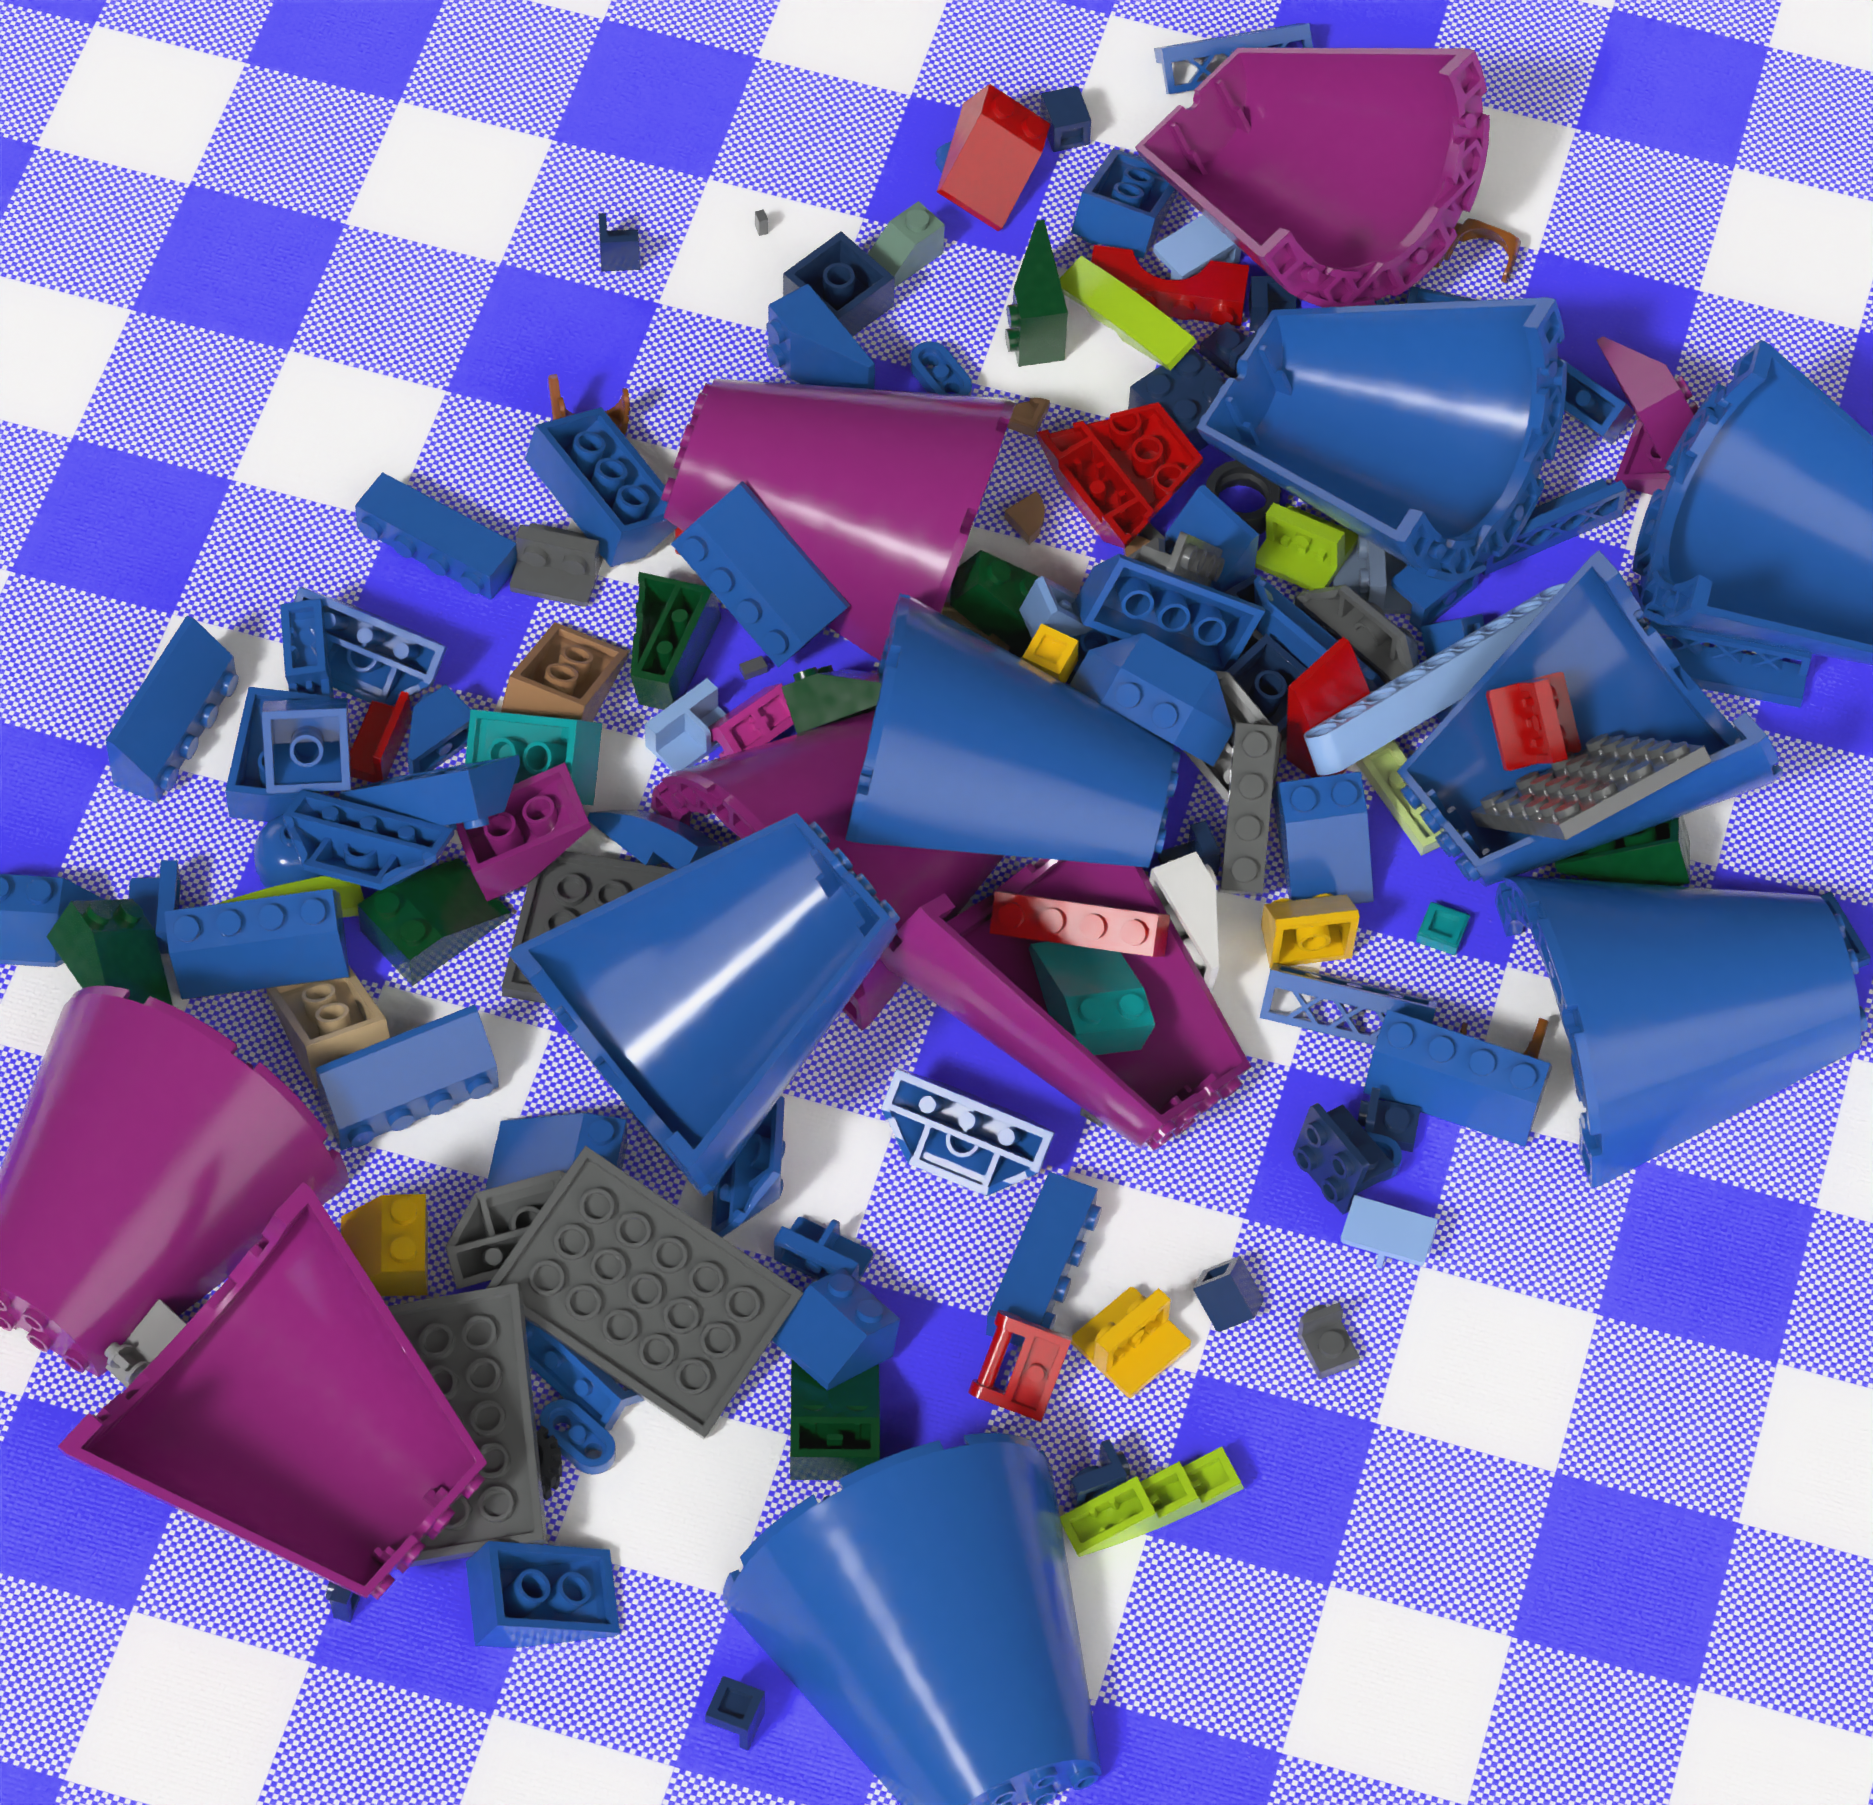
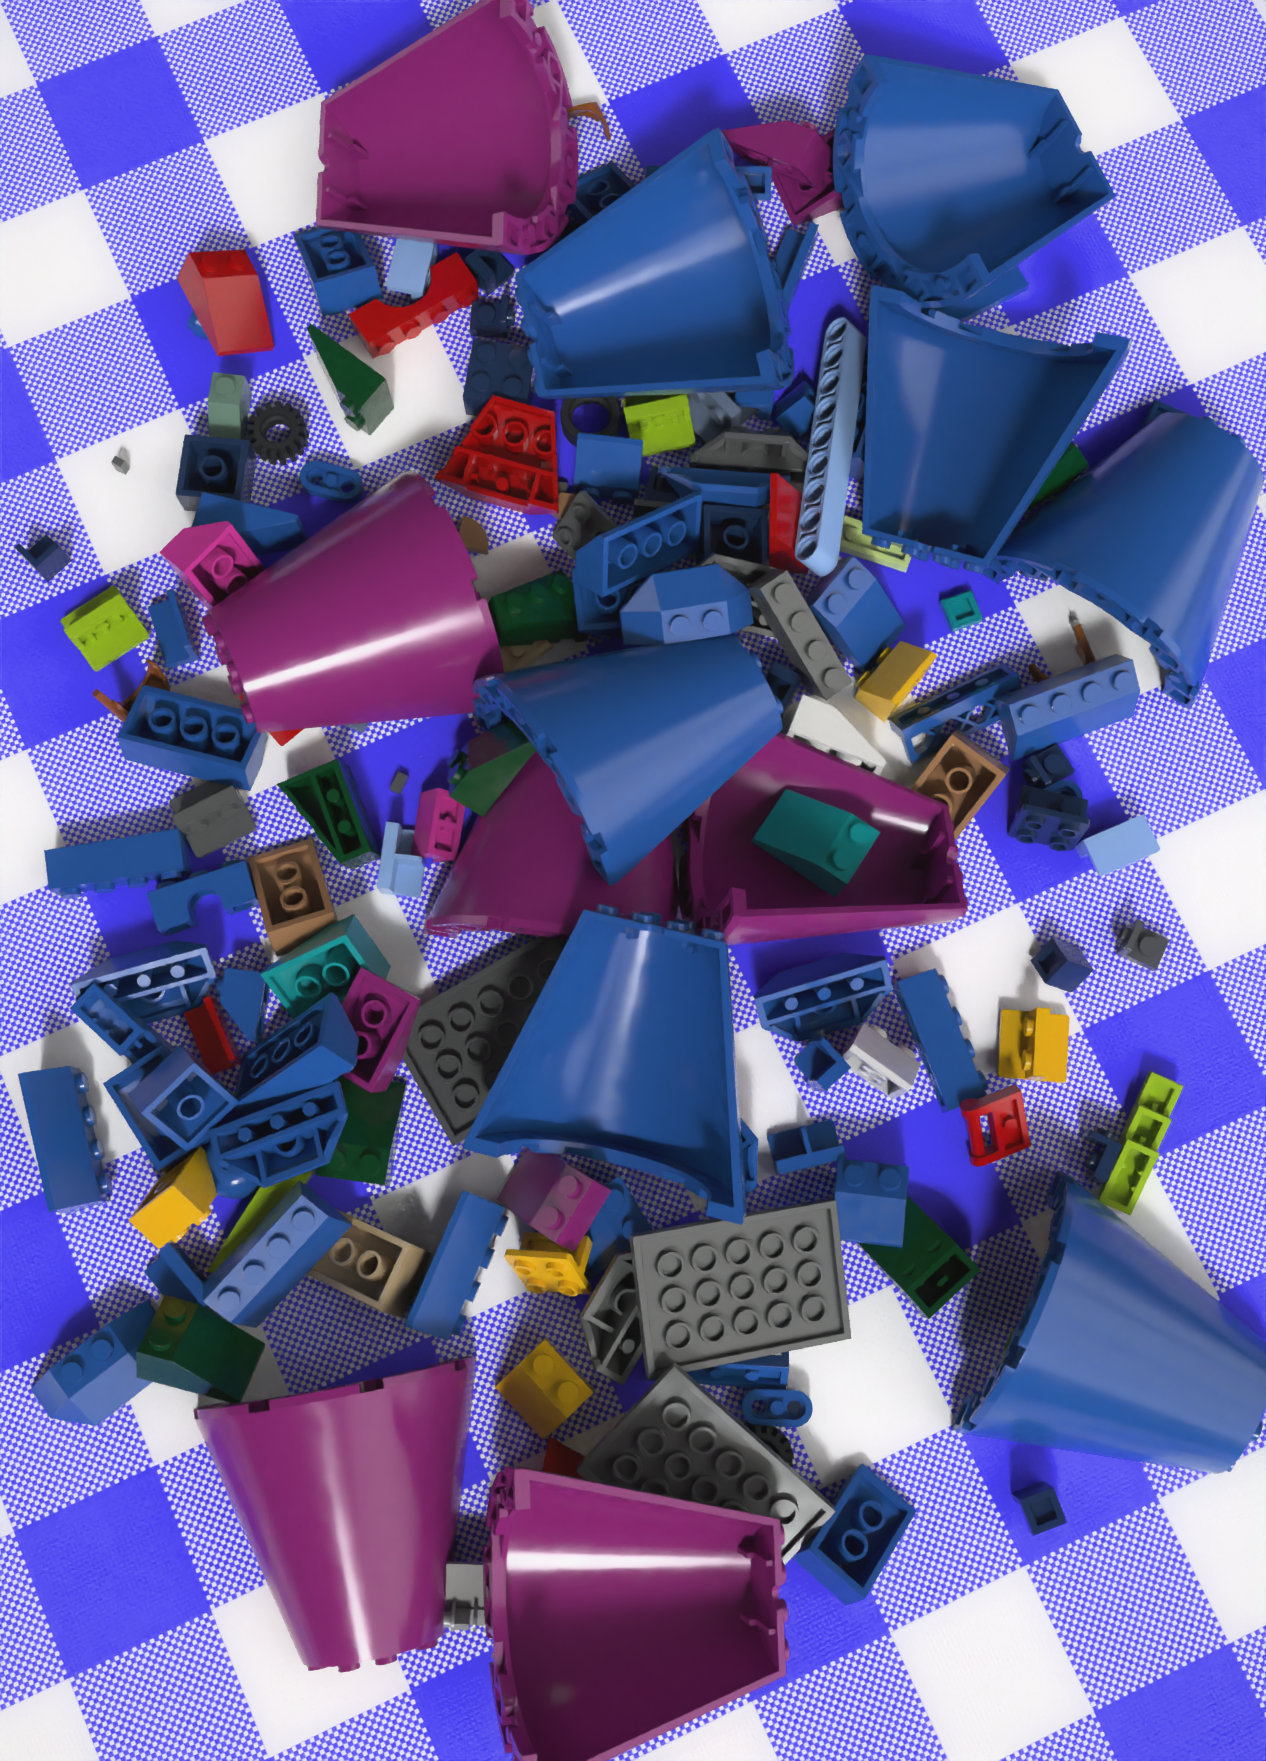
camera: 40 degrees left, 20 degrees up
blue slope [587,810,720,870] -> none
blue slope [671,481,850,668] -> none
arch [989,891,1170,957] -> none
medium nougat tile [1007,397,1050,438] -> none
medium blue slope [1019,576,1093,639] -> none
yellow brick [1022,623,1078,683] -> none
dark blue panel [1040,86,1092,152] -> none
lime slope [1059,256,1197,371] -> none
dark grey bracket [1137,532,1225,587] -> none
blue fence [1154,23,1313,94] -> none
dark grey plate [1470,733,1711,840] -> none
red bracket [1486,672,1581,771] -> none
none -> lime bracket [61,586,150,672]
none -> yellow slope [128,1146,217,1249]
none -> blue arch [147,859,260,936]
none -> blue panel [148,588,200,669]
none -> dark pink slope [159,521,265,610]
none -> black tyre [247,401,309,466]
none -> magenta slope [496,1148,612,1252]
none -> yellow bracket [504,1232,593,1297]
none -> blue panel [794,1036,851,1091]
none -> white slope [840,1024,921,1100]
none -> medium nougat slope [911,730,1010,840]

